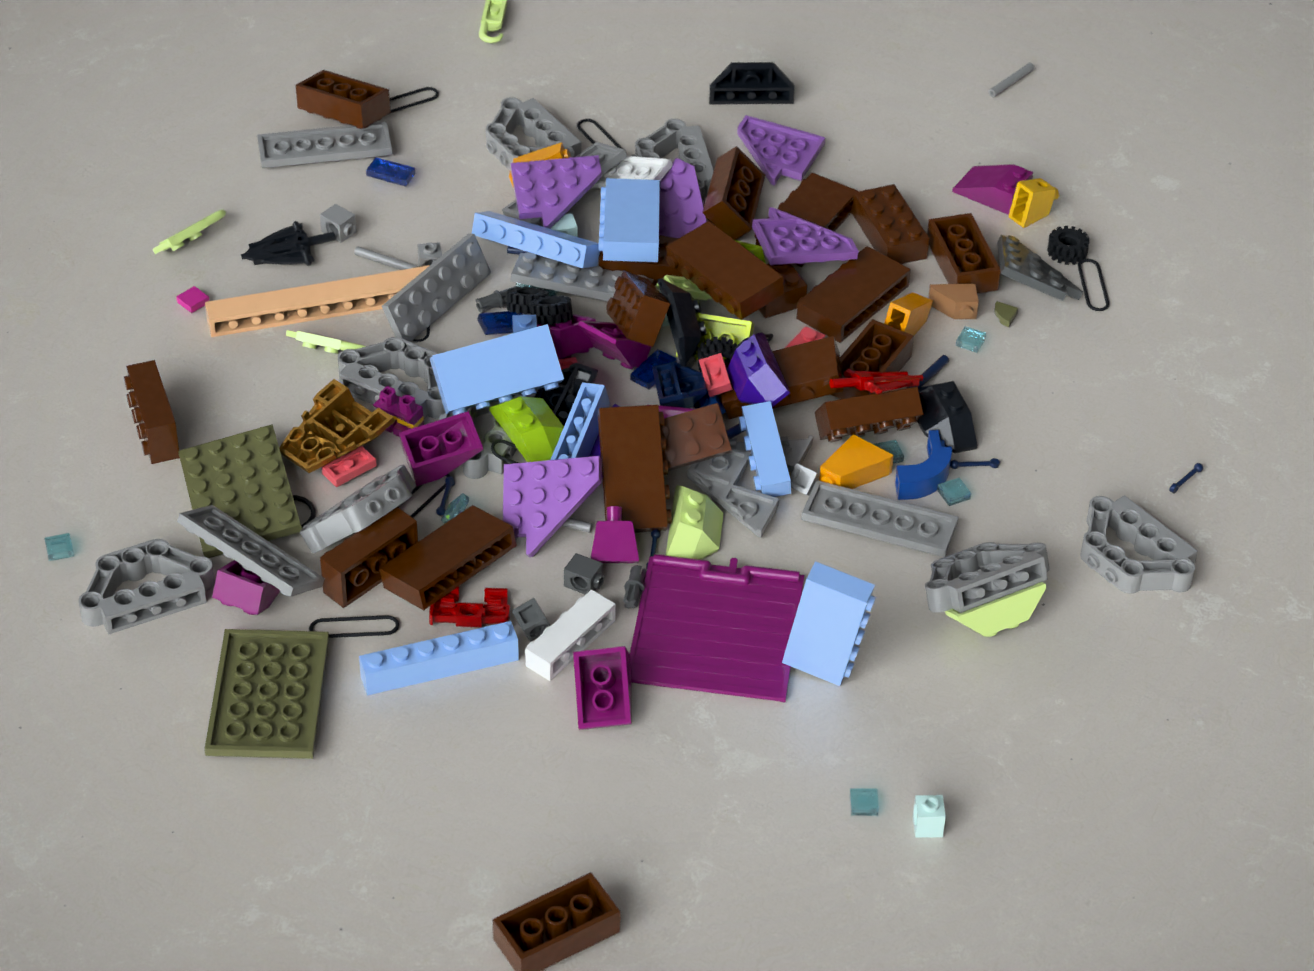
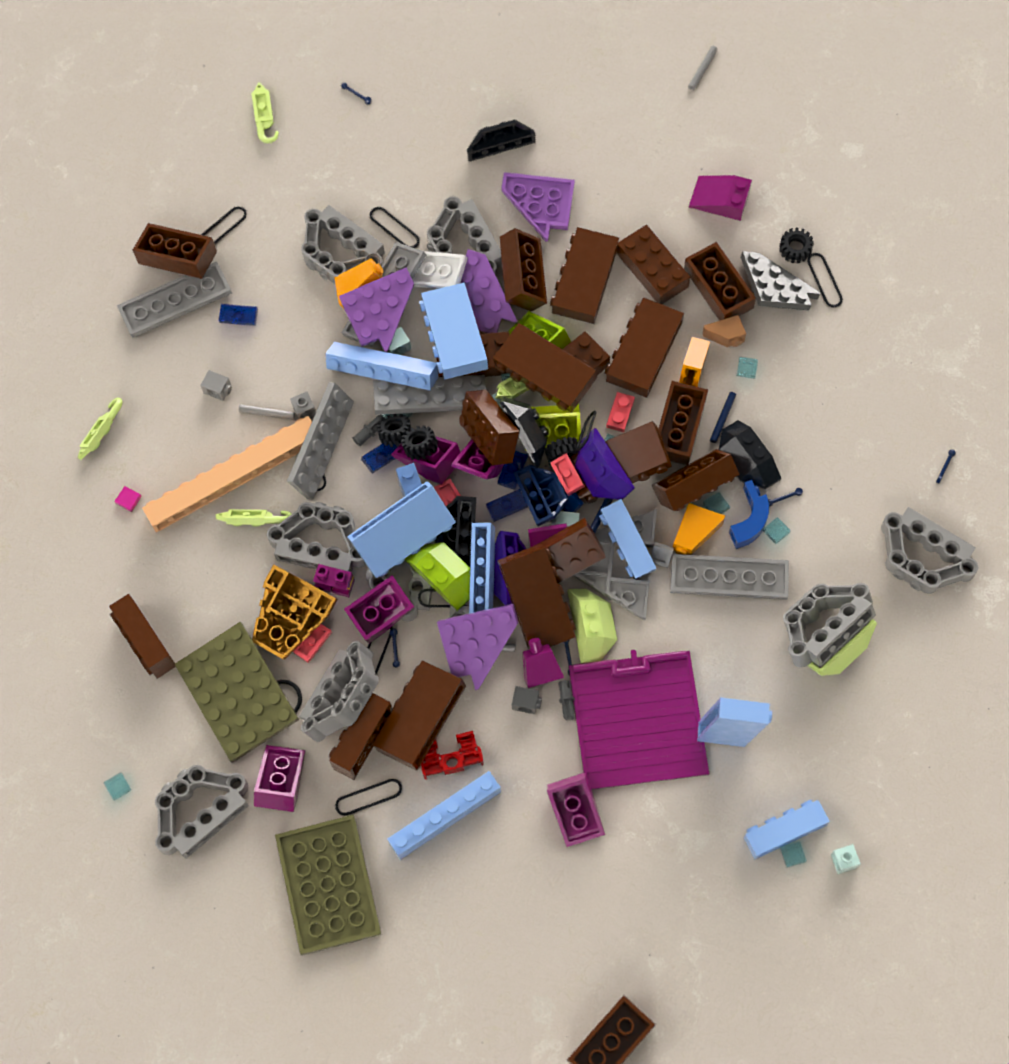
camera: 10 degrees left, 25 degrees up
light grey plate [177,505,325,597] -> none
black bar [241,221,336,266] -> none
clear light blue tile [441,493,469,523] -> none
dark grey brick [512,598,551,642] -> none
white brick [525,590,615,681] -> none
medium lavender wing [752,207,859,265] -> none
red bar [829,369,923,395] -> none
olive tile [994,301,1018,327] -> none
yellow torso [1008,178,1059,228] -> none
none -> dark blue hinge [341,82,372,105]
none -> clear blue plate [486,489,528,522]
none -> light blue brick [744,800,830,860]

